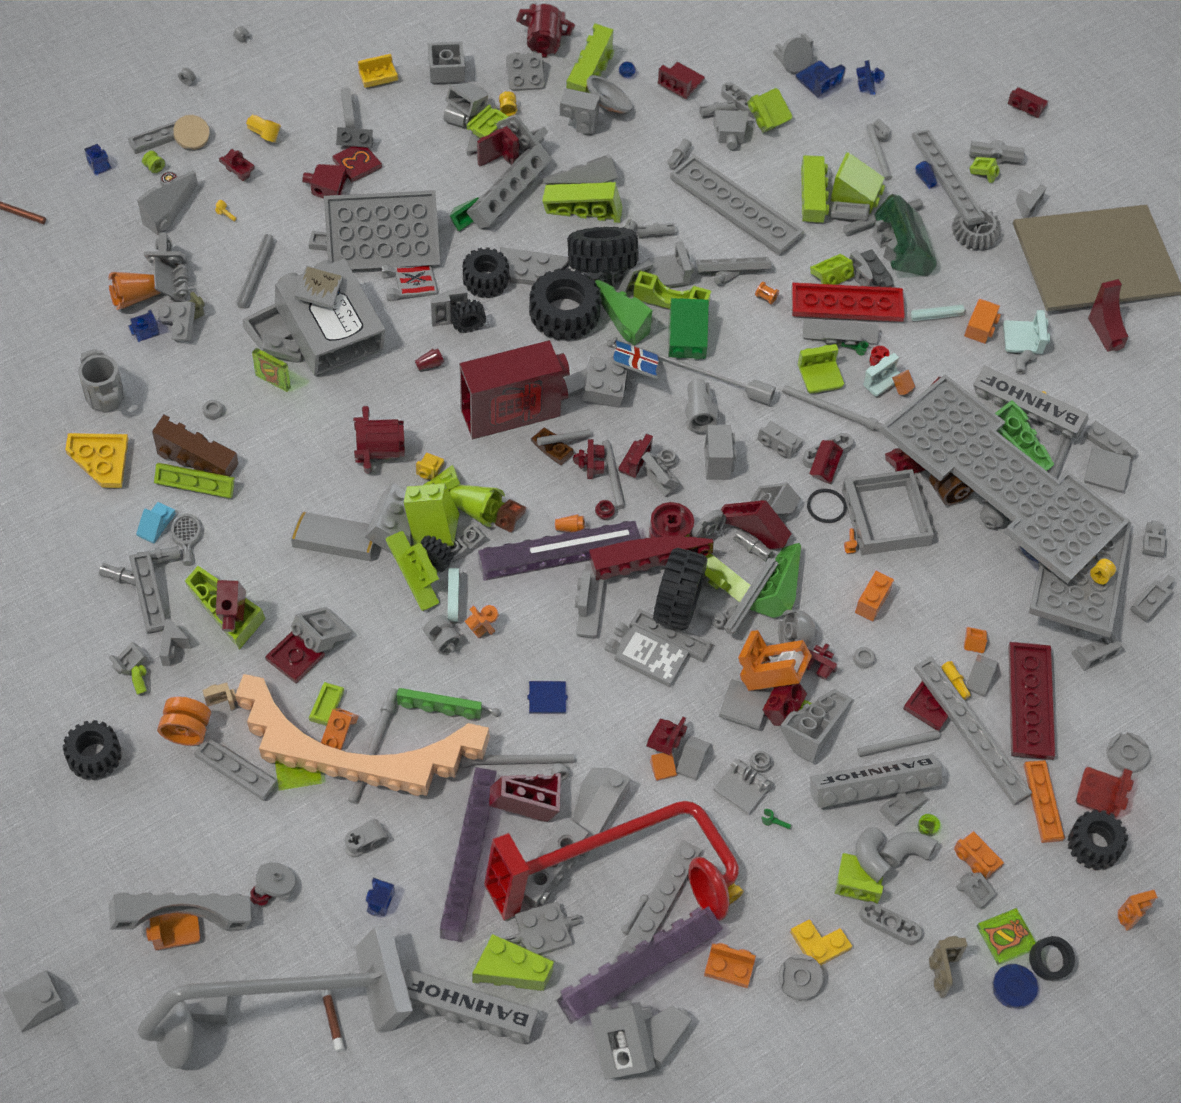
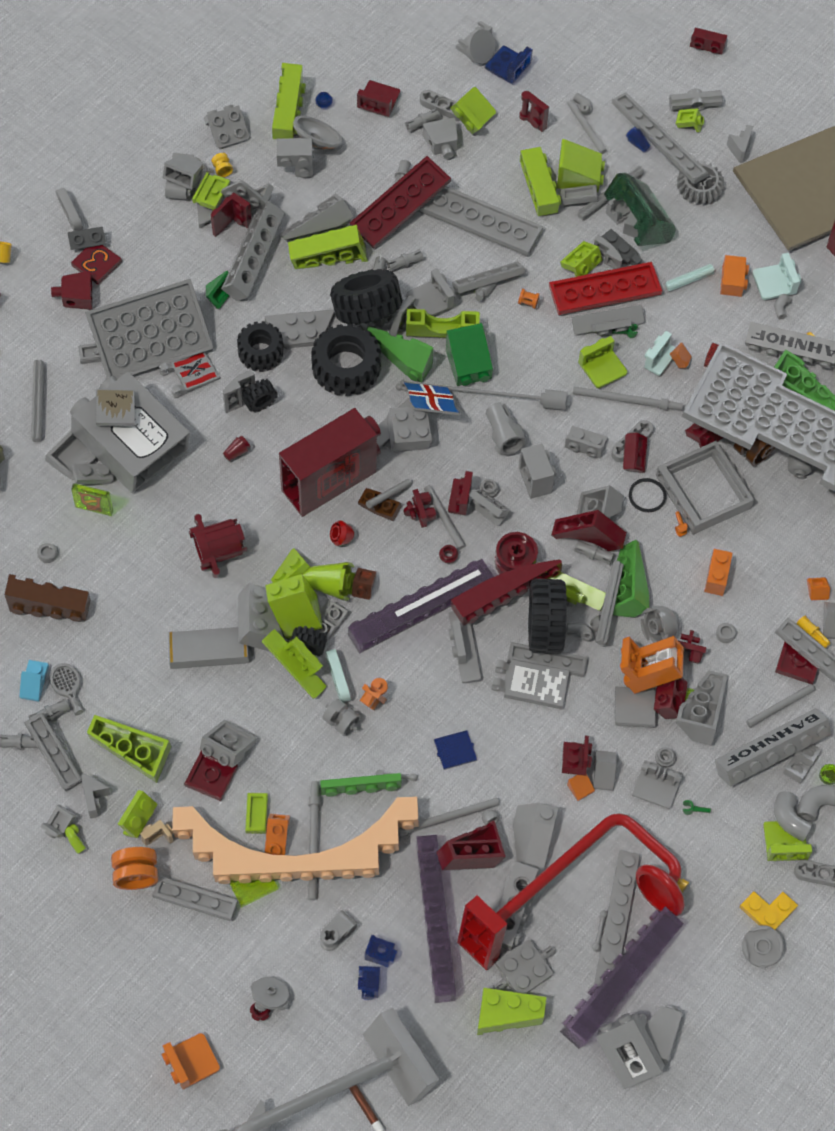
camera: 15 degrees left, 5 degrees up
black tyre [63,720,122,780] -> none
light grey arch [109,892,251,930] -> none
lime tile [154,463,235,498] -> none
dark red torso [216,580,246,632] -> none
yellow bracket [358,54,398,88] -> none
light grey brick [404,969,538,1044] -> none
yellow bracket [416,452,444,480] -> none
light grey brick [428,41,465,83] -> none
dark red container [516,3,575,58] -> none
orange cone [555,514,585,534] -> none
light grey tile [691,510,726,539] -> none
orange bracket [704,943,756,988] -> none
clear blue hips [856,60,885,95] -> none
red wheel [869,345,890,366] -> none
none -> lime bracket [118,790,158,838]
none -> red cone [330,520,354,546]
none -> dark red plate [350,156,451,249]
none -> clear blue brick [365,935,398,968]
none -> dark red plate [519,91,549,132]

